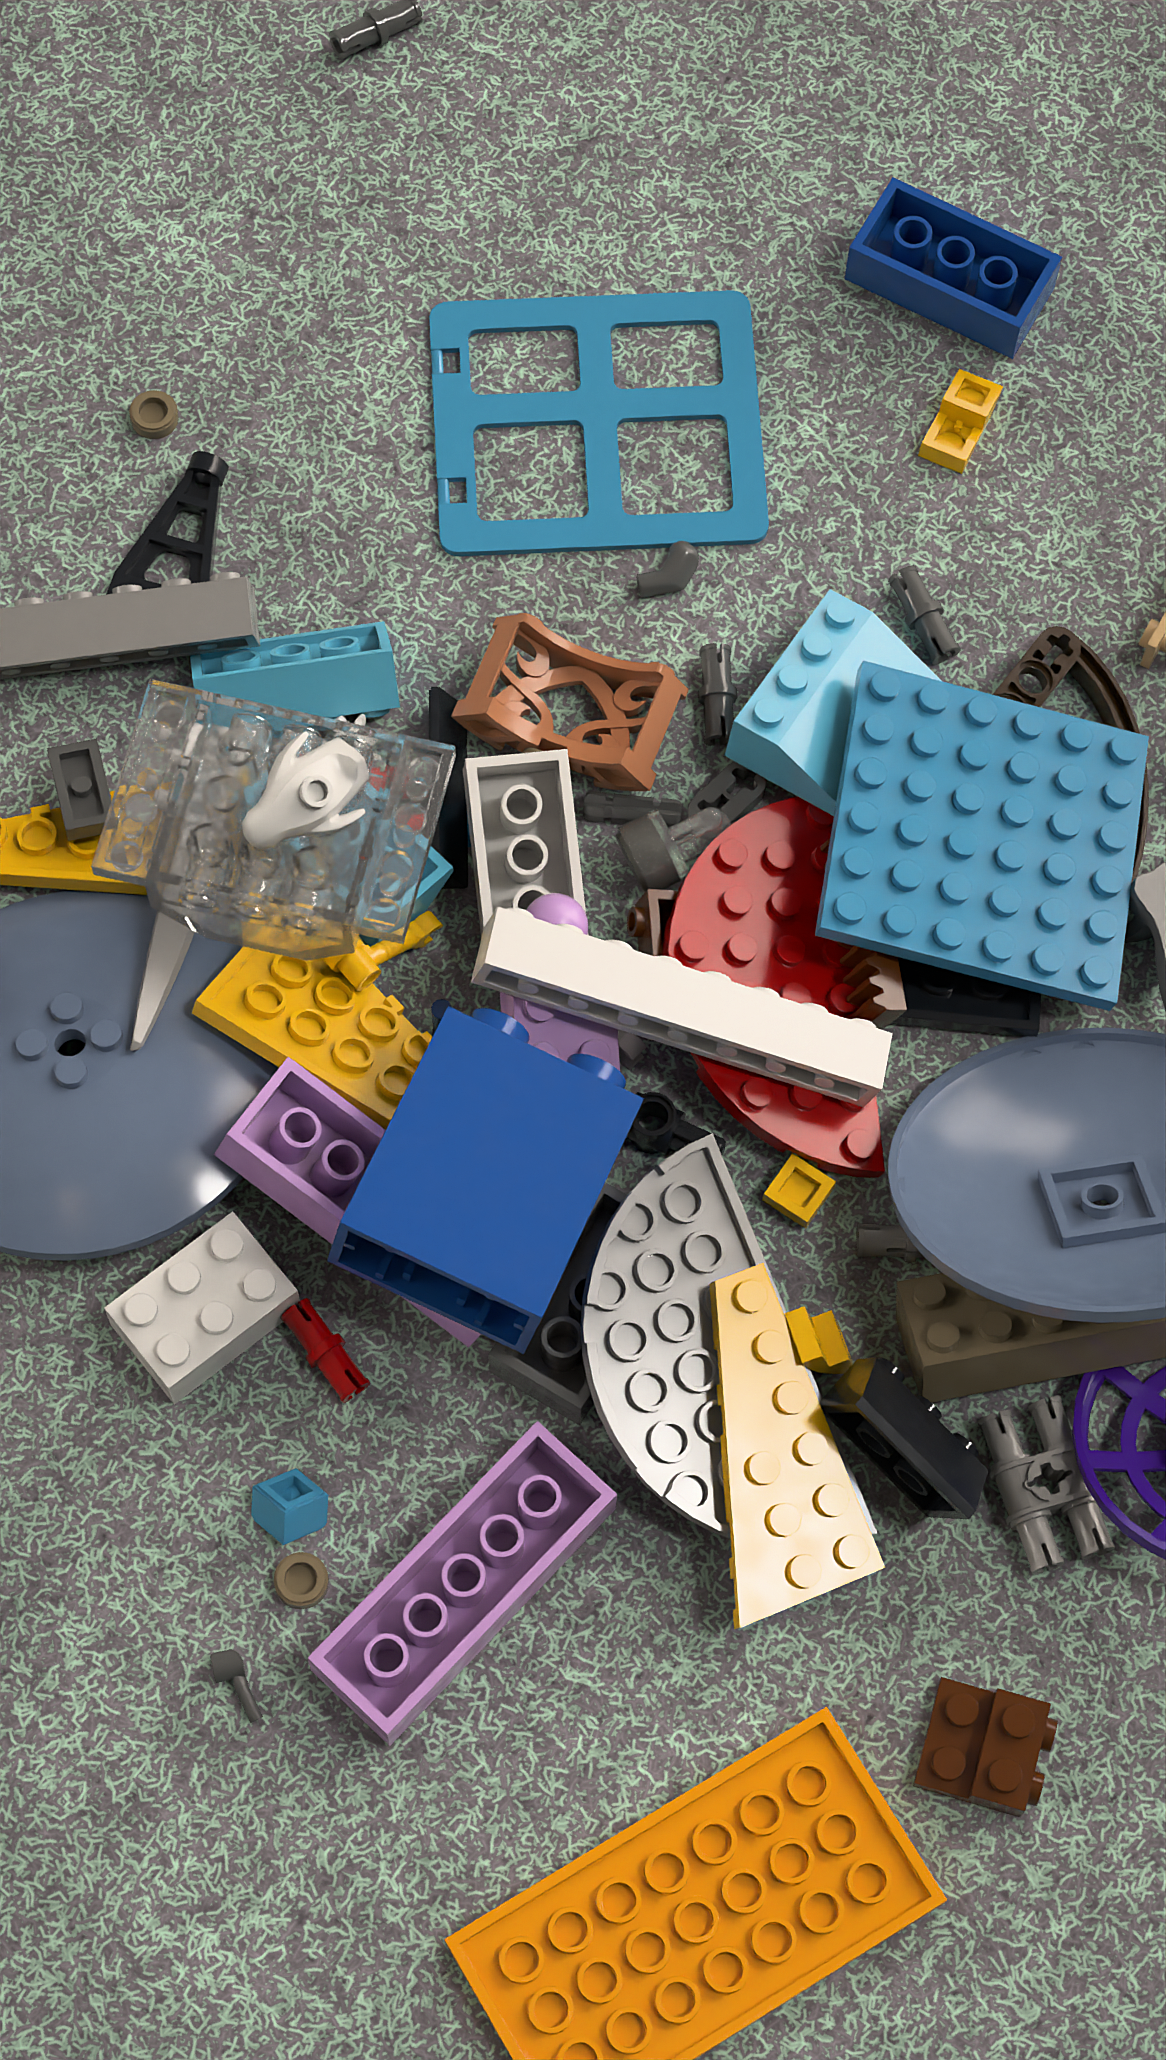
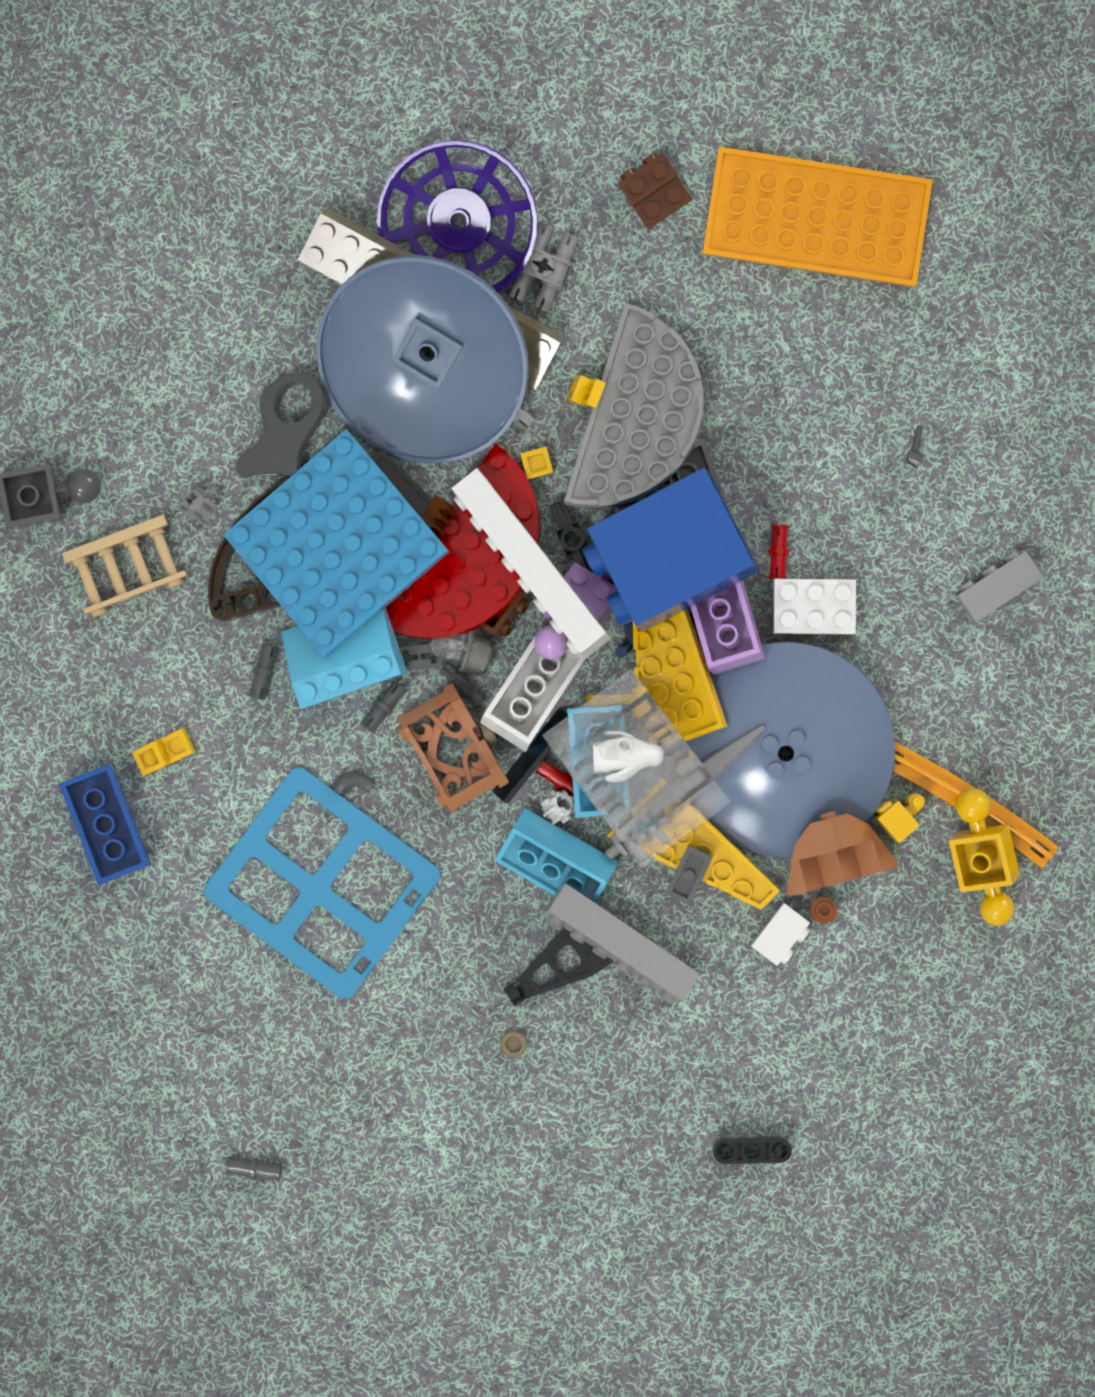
camera: 140 degrees left, 20 degrees up
dark azure slope [251,1468,329,1545] -> none
dark tan tile [274,1552,329,1609] -> none
lavender brick [308,1421,617,1746] -> none
wing [709,1263,885,1629] -> none
black slope [819,1357,988,1519] -> none

